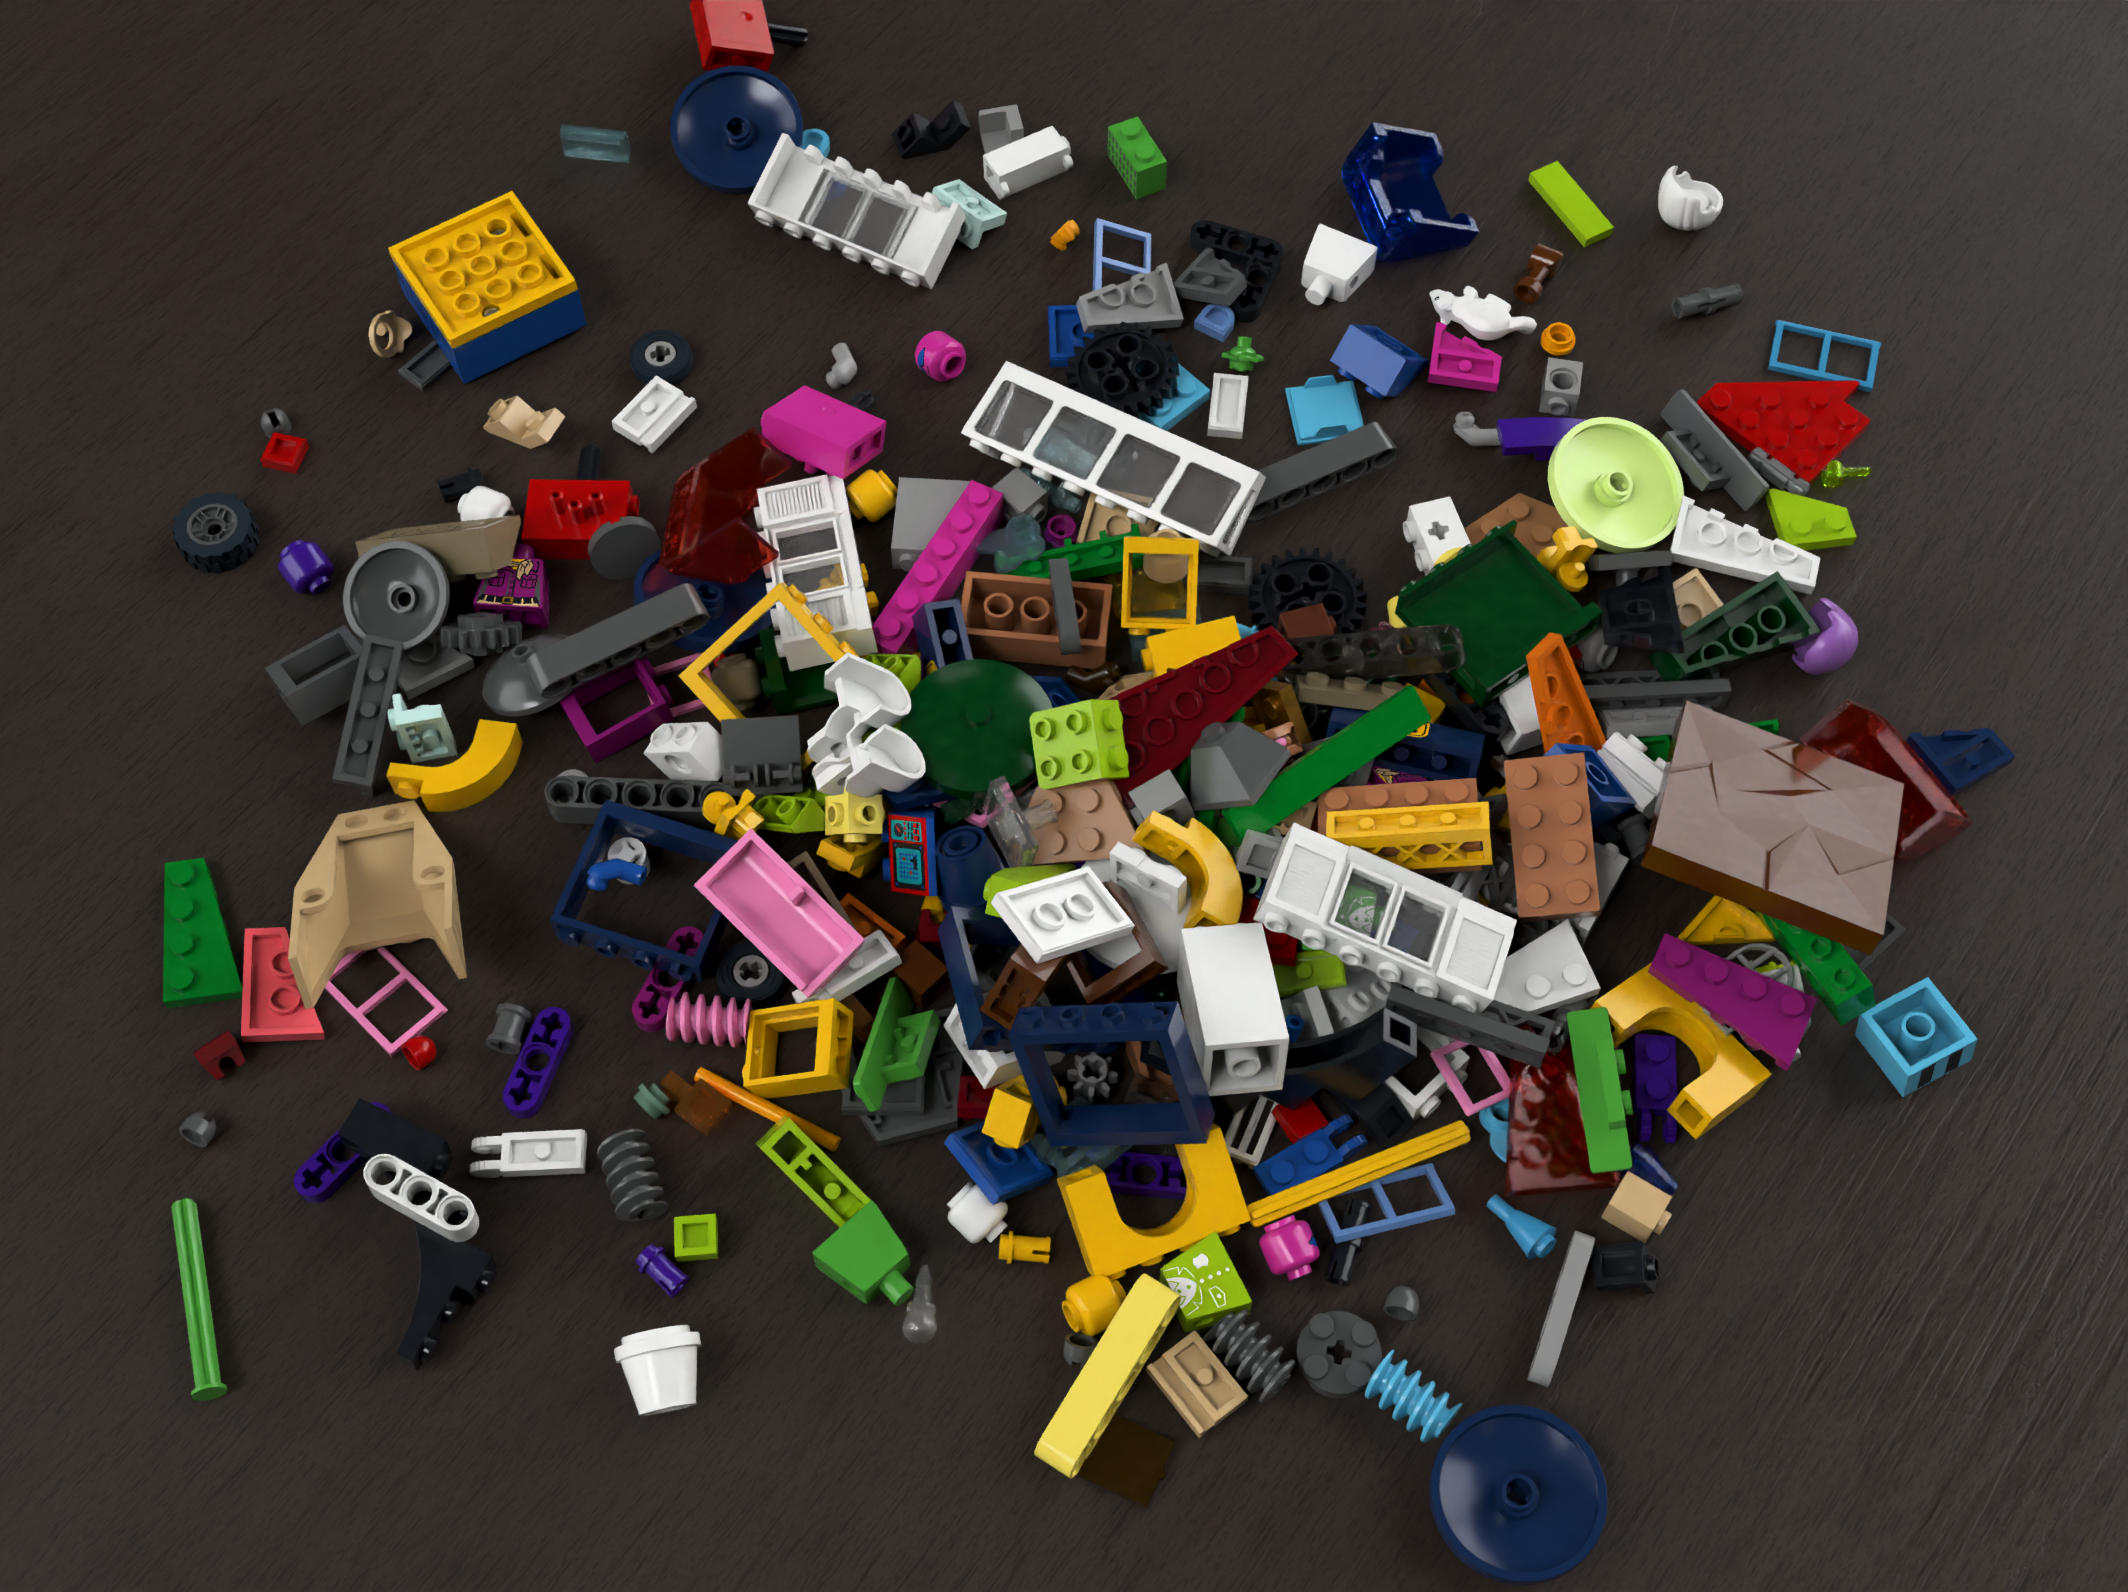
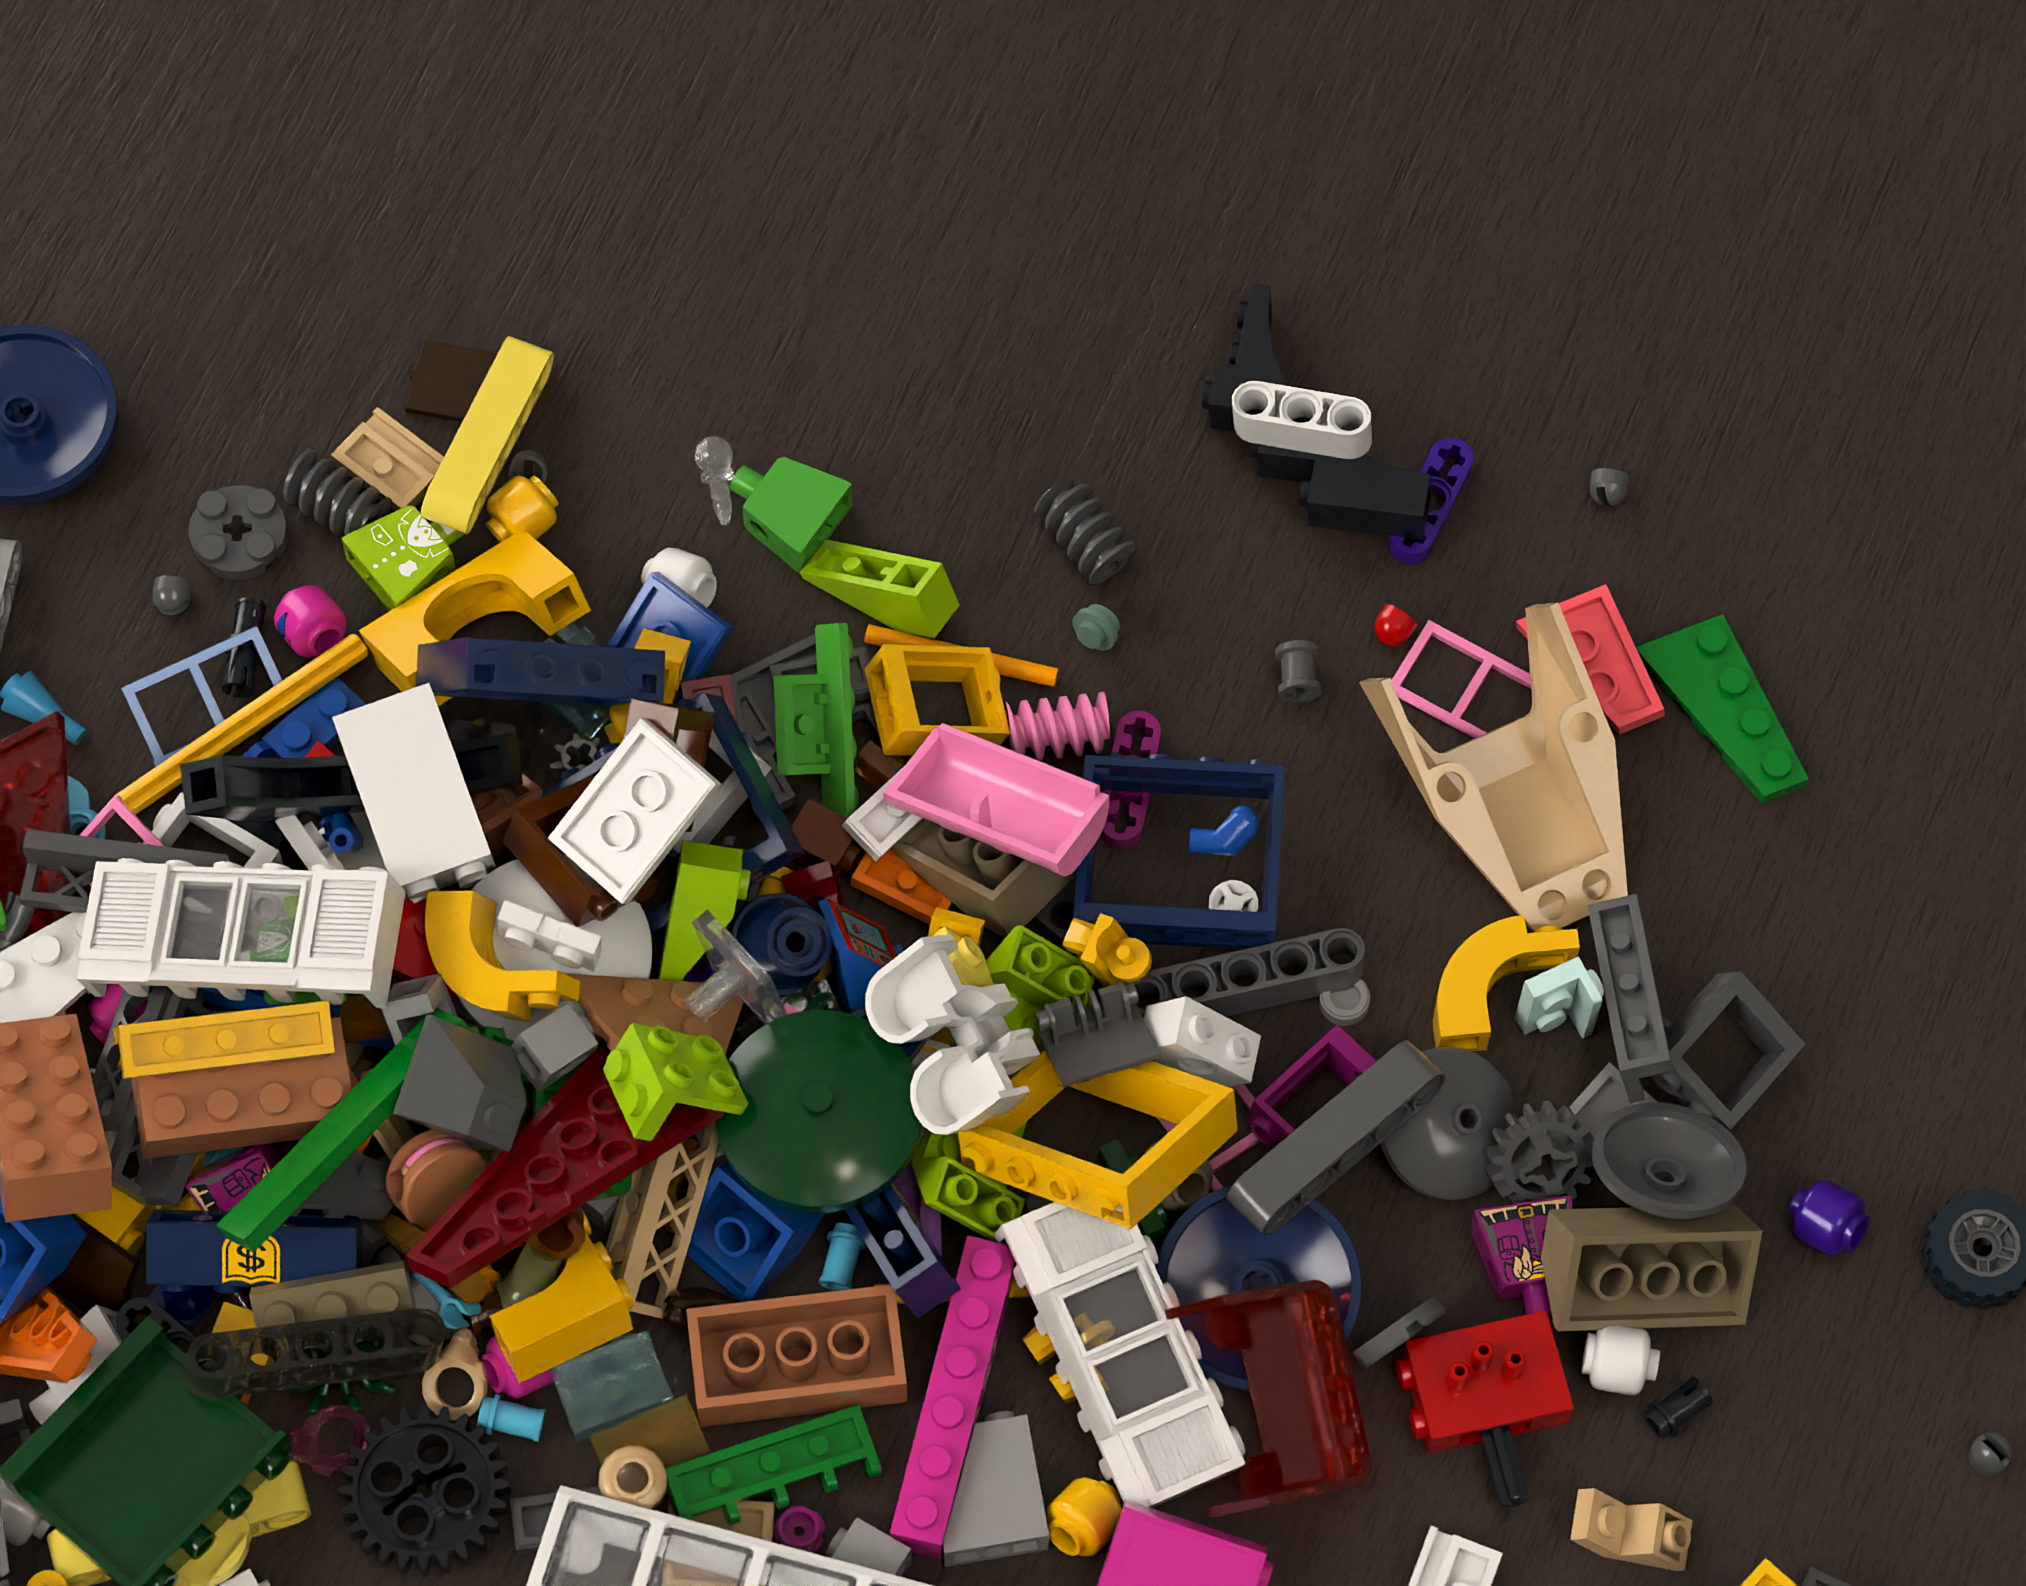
camera: 165 degrees right, 5 degrees up
bright green axle [171,1198,227,1401] -> none
dark red tile [193,1029,246,1081] -> none
red tile [260,432,309,474] -> none
white hinge [470,1129,587,1178] -> none
dark purple beam [503,1007,573,1119] -> none
white piece [614,1325,701,1416] -> none
dark purple pin [636,1244,690,1297] -> none
clear orange plate [660,1071,733,1137] -> none
lime plate [674,1213,719,1262] -> none
clear light blue plate [976,514,1046,573] -> none
yellow pin [999,1231,1051,1264] -> none
dark grey beam [1048,558,1081,655] -> none
yellow window [1121,536,1199,635] -> none
copper brick [1277,603,1337,663] -> none
medium azure piece [1365,1350,1463,1443] -> none

